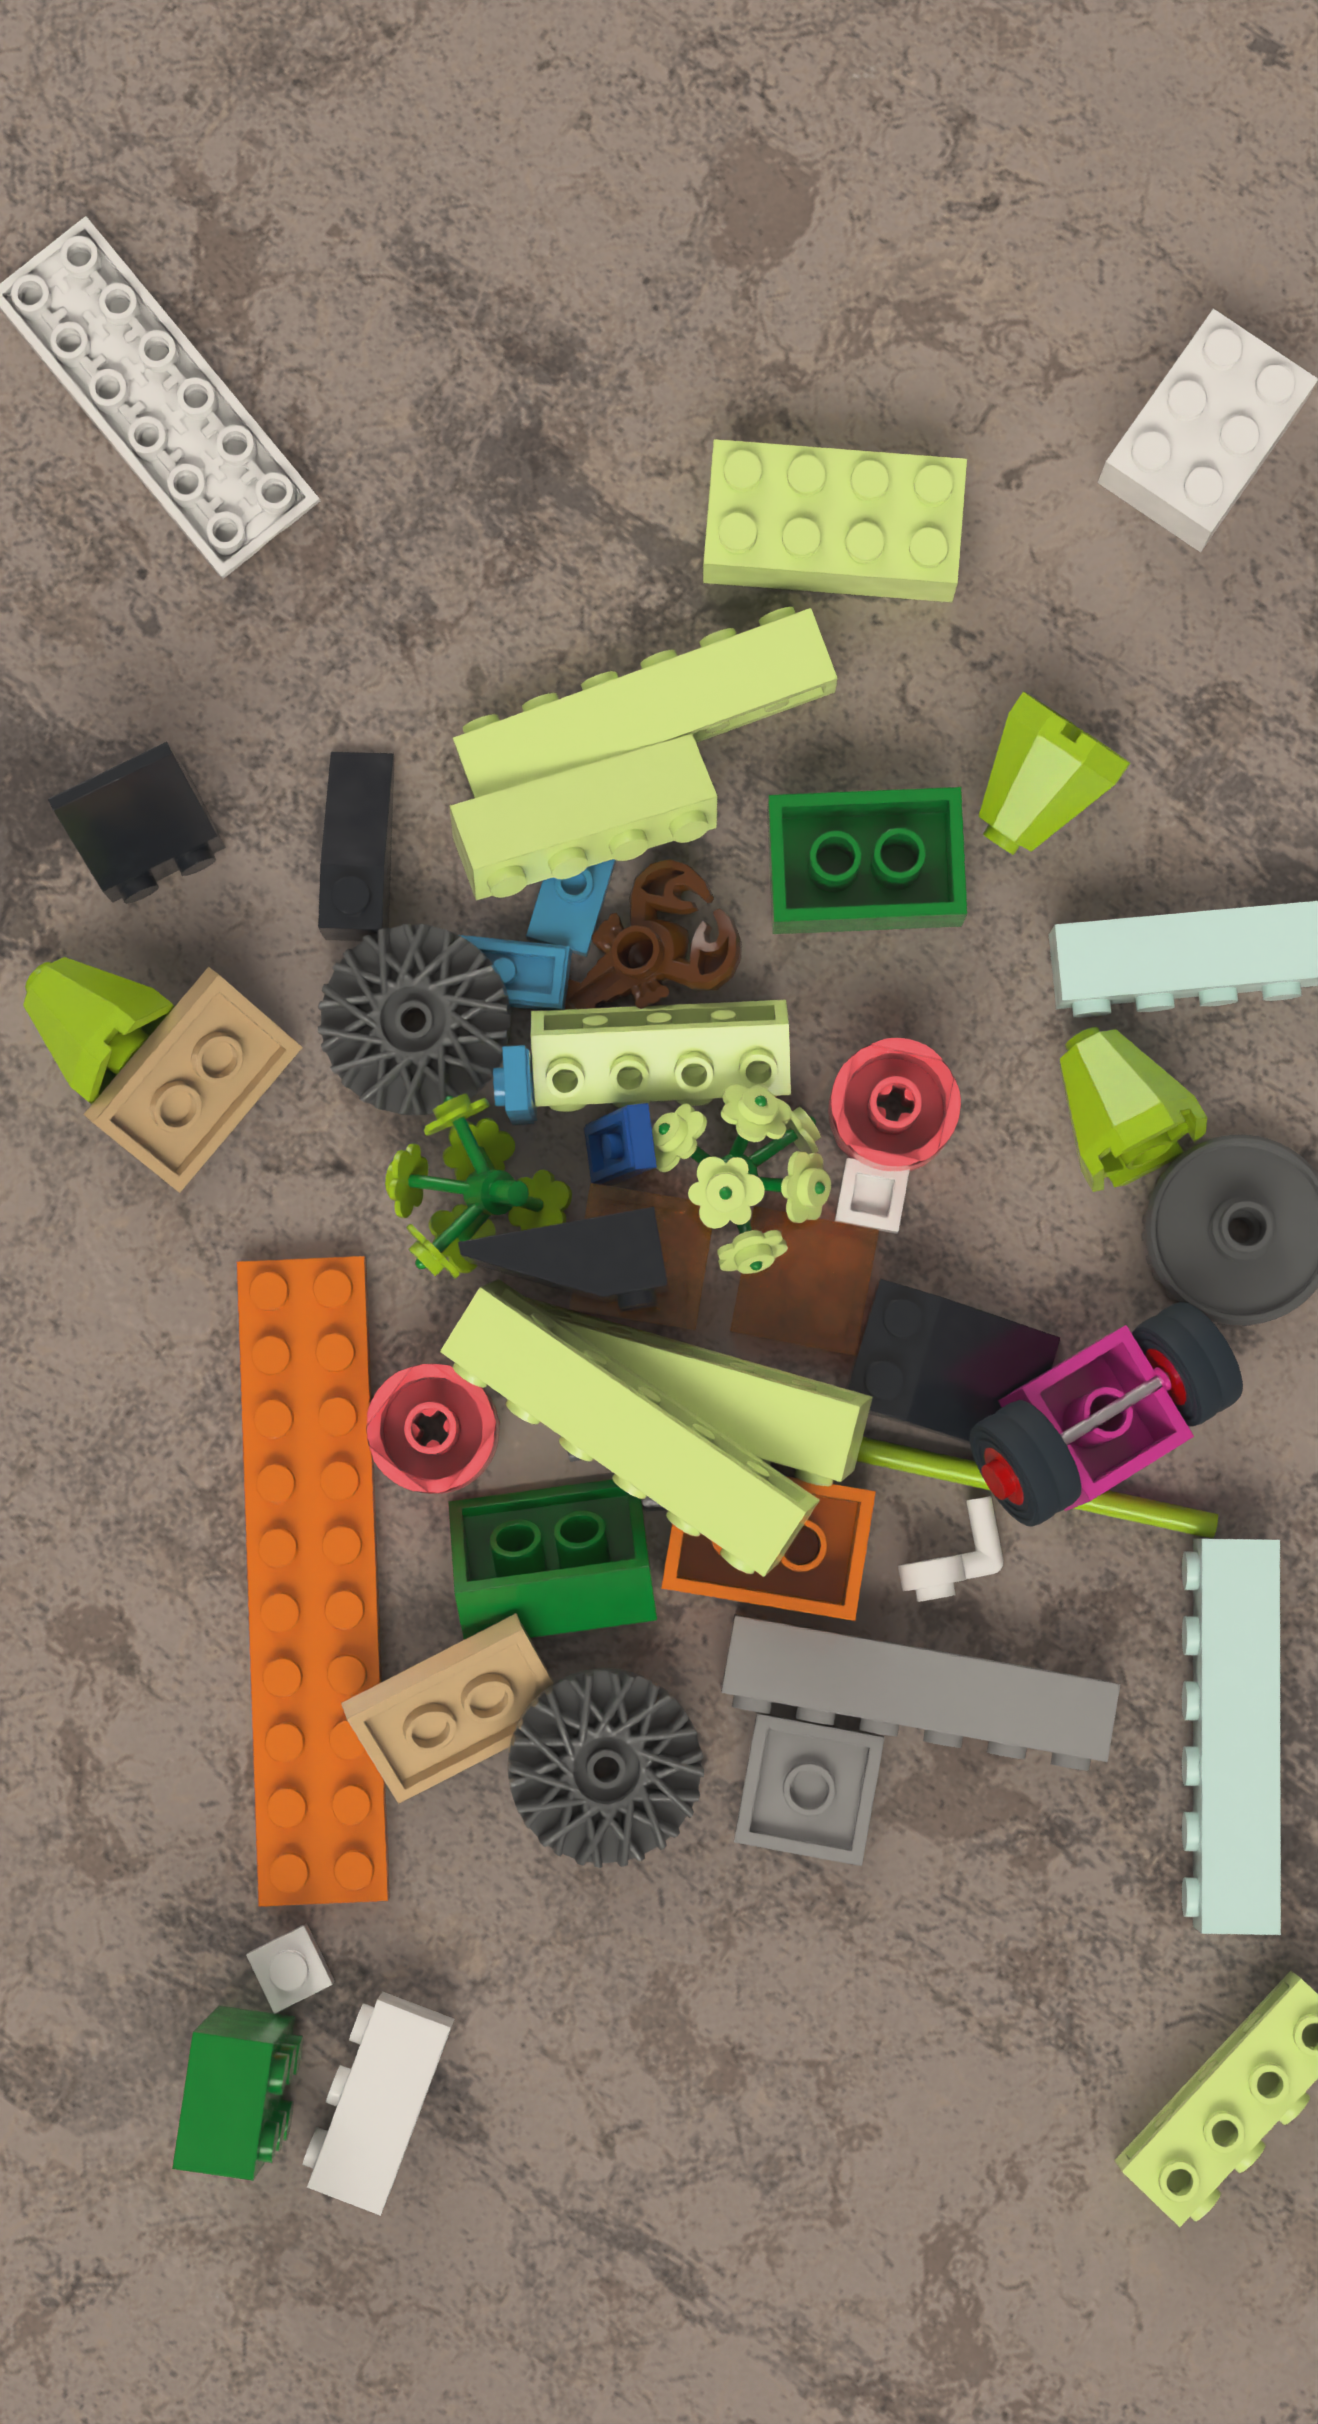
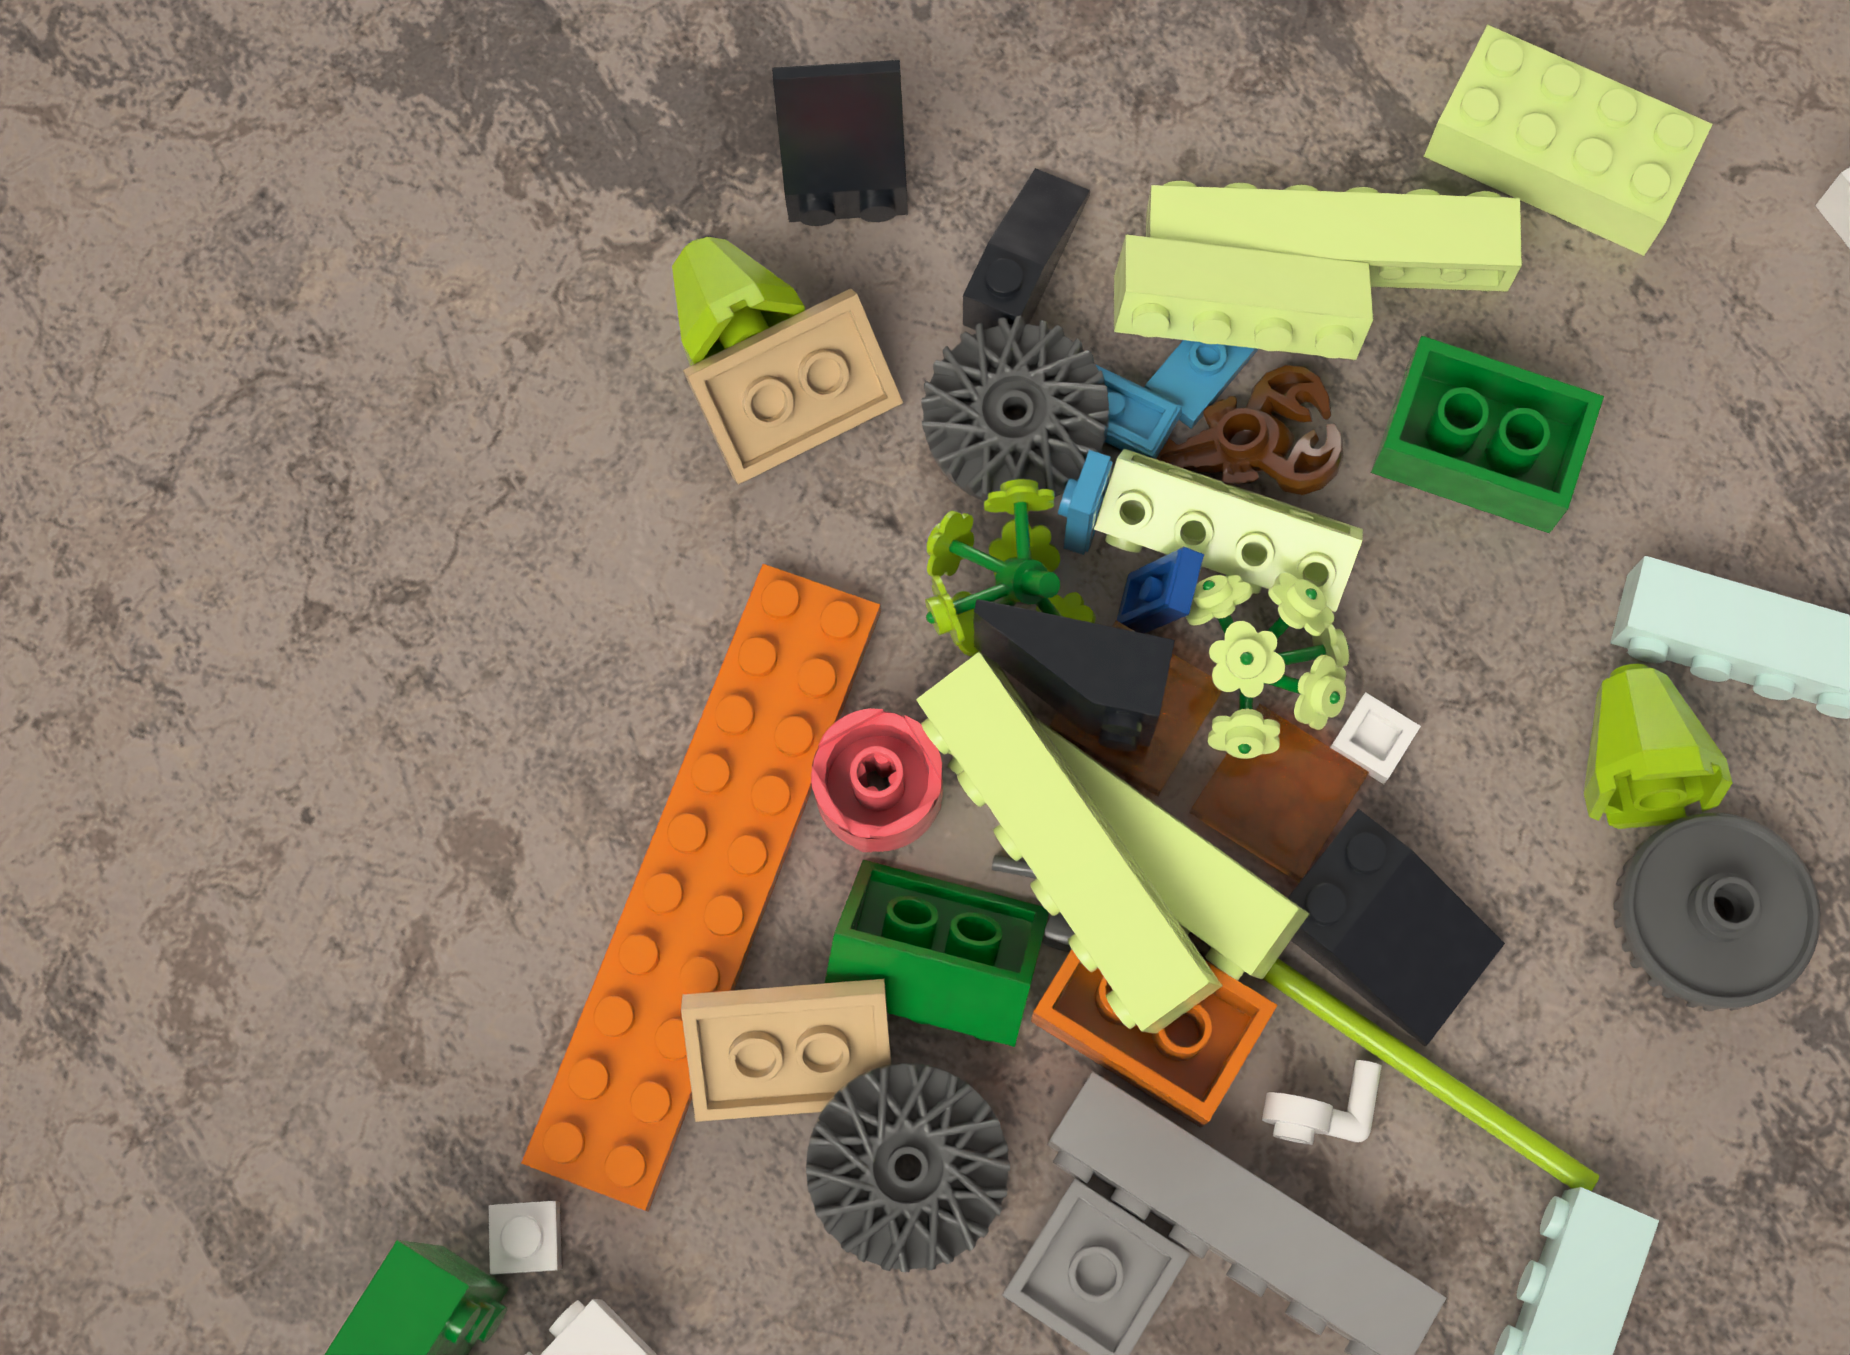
camera: 20 degrees right, 10 degrees down
coral brick [828,1038,961,1171] -> none
brick [969,1302,1243,1527] -> none
lime cone [978,692,1131,855] -> none

